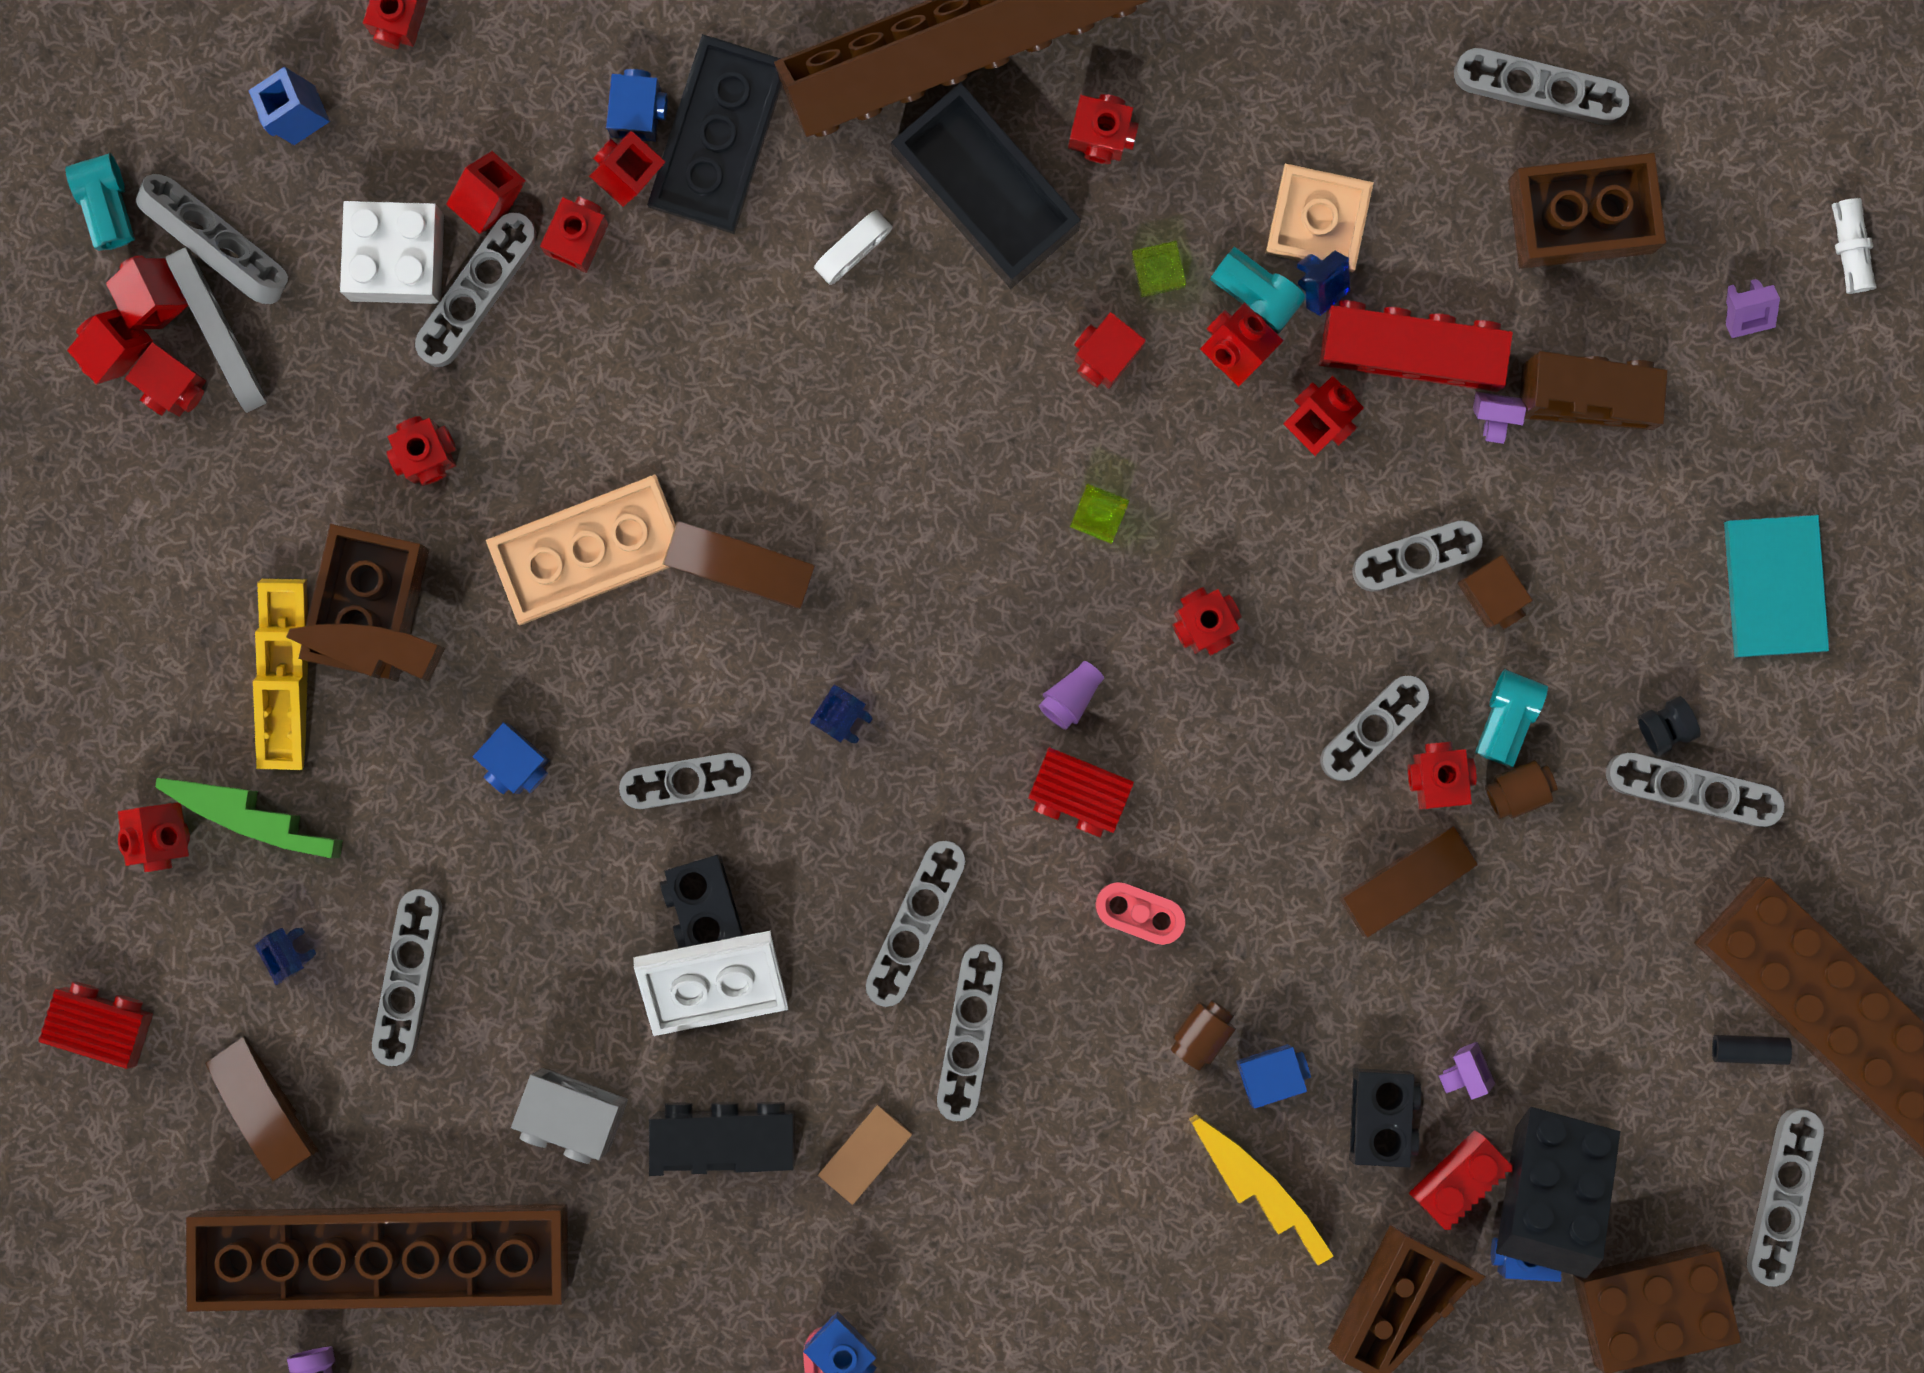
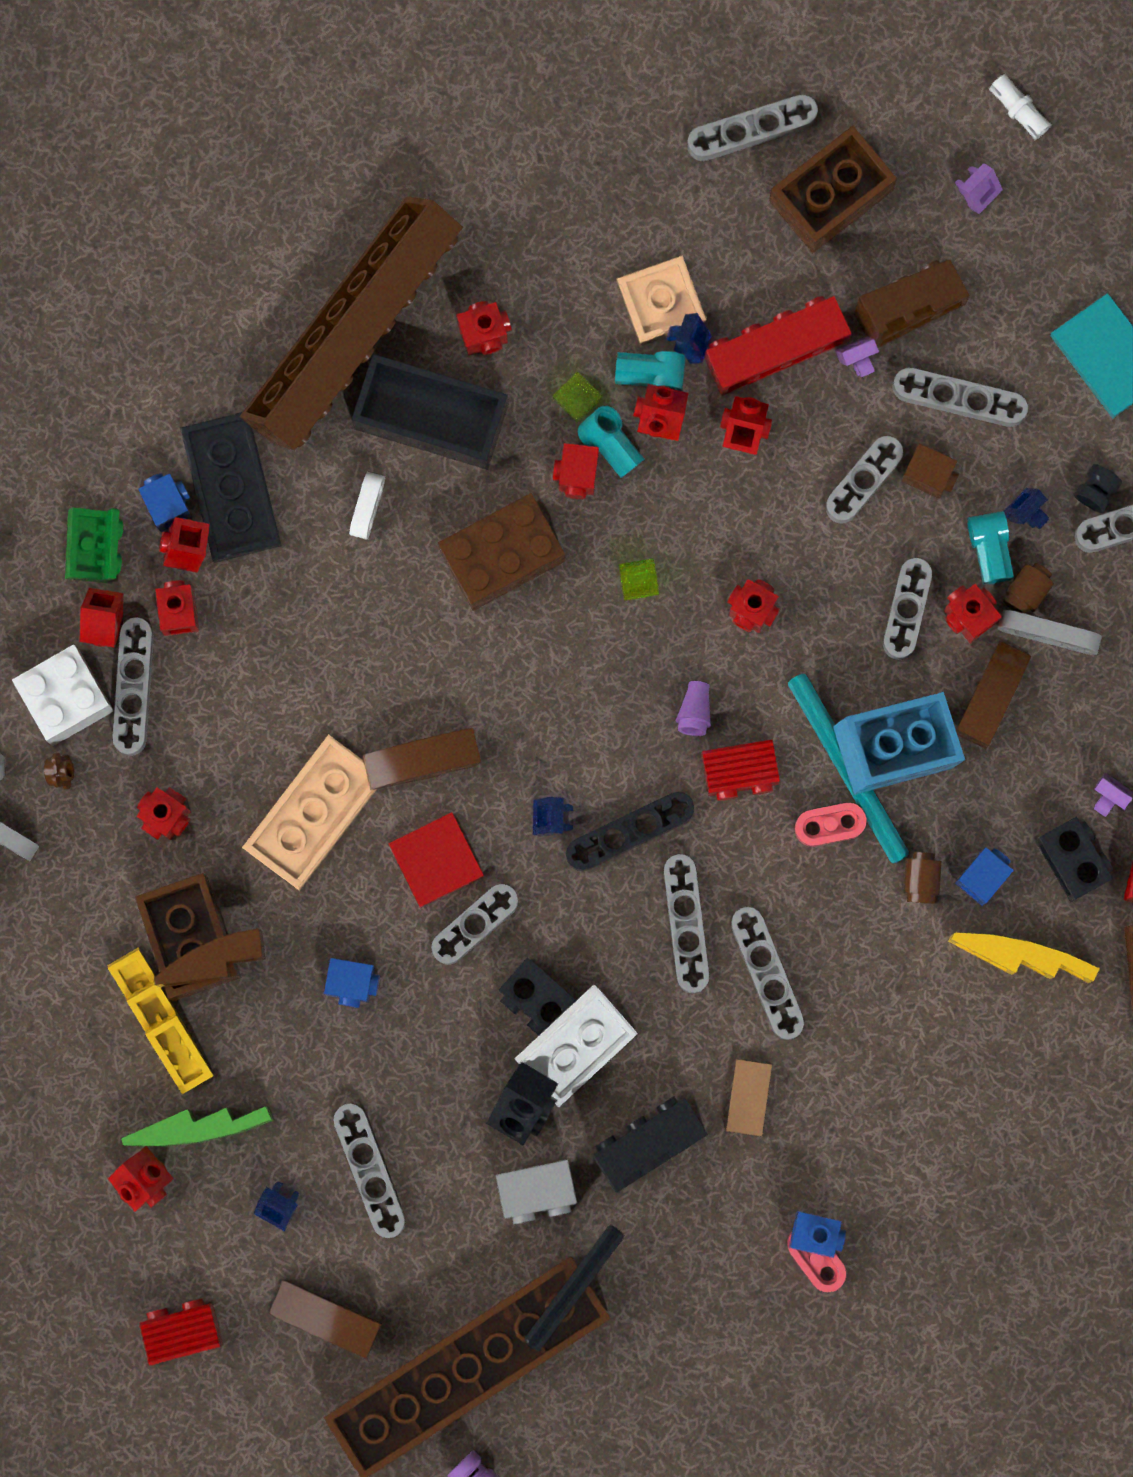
camera: 25 degrees left, 5 degrees down
none -> reddish brown plate [44,752,74,790]
none -> green bracket [65,507,123,583]
none -> red tile [388,812,484,908]
none -> reddish brown brick [438,493,565,611]
none -> black brick [486,1061,559,1146]
none -> black axle [524,1225,624,1351]
none -> black beam [566,792,694,871]
none -> teal piece [578,406,645,478]
none -> teal axle [788,674,909,863]
none -> dark azure brick [833,692,965,795]
none -> light grey beam [893,368,1028,427]
none -> light grey beam [998,610,1102,655]
none -> clear blue tile [1004,488,1050,529]

